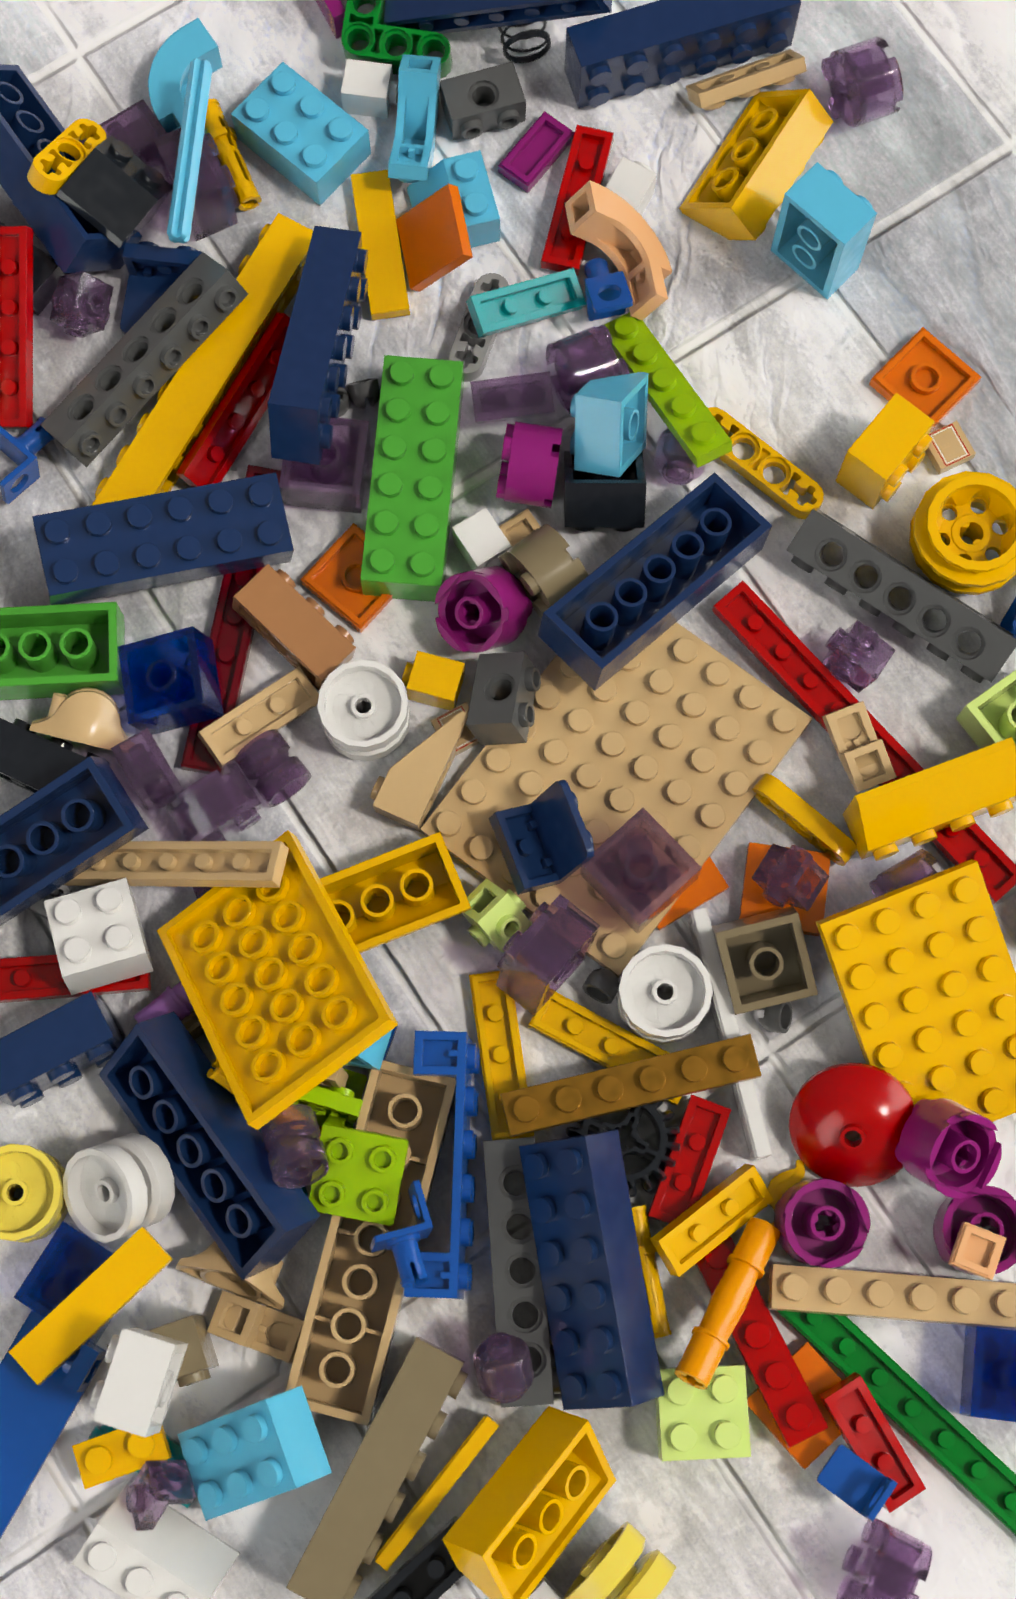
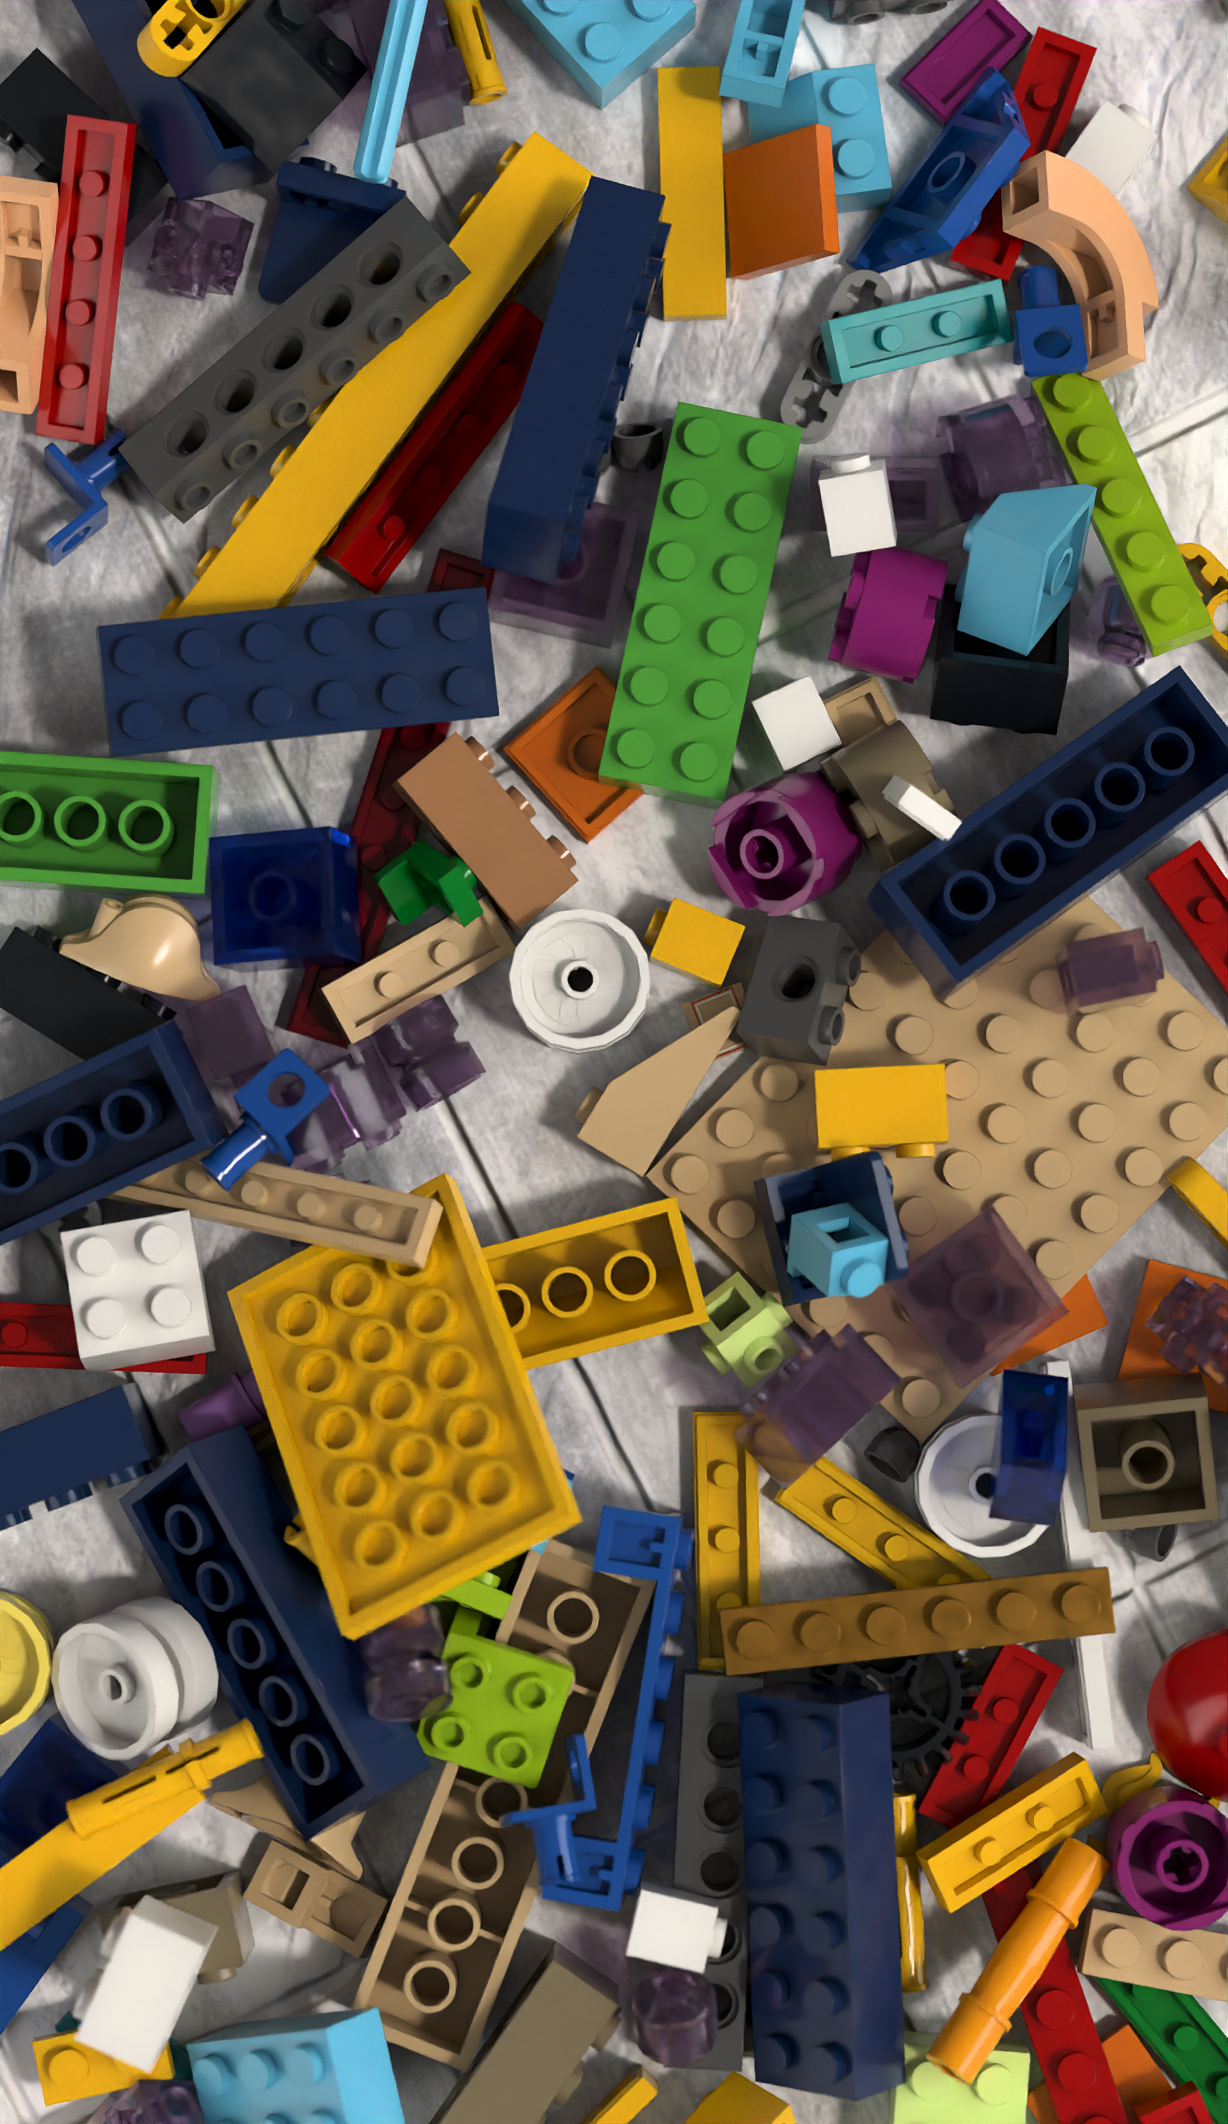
camera: 10 degrees right, 10 degrees up
none -> yellow pin [66,1717,264,1841]
none -> blue bracket [199,1049,330,1192]
none -> green bracket [373,839,484,927]
none -> white brick [626,1881,727,1973]
none -> medium azure brick [787,1202,889,1298]
none -> yellow brick [813,1063,949,1161]
none -> white brick [818,453,897,557]
none -> blue wing [845,66,1031,274]
none -> white tile [882,775,962,840]
none -> clear blue slope [989,1369,1068,1526]
none -> brick [1055,927,1164,1018]

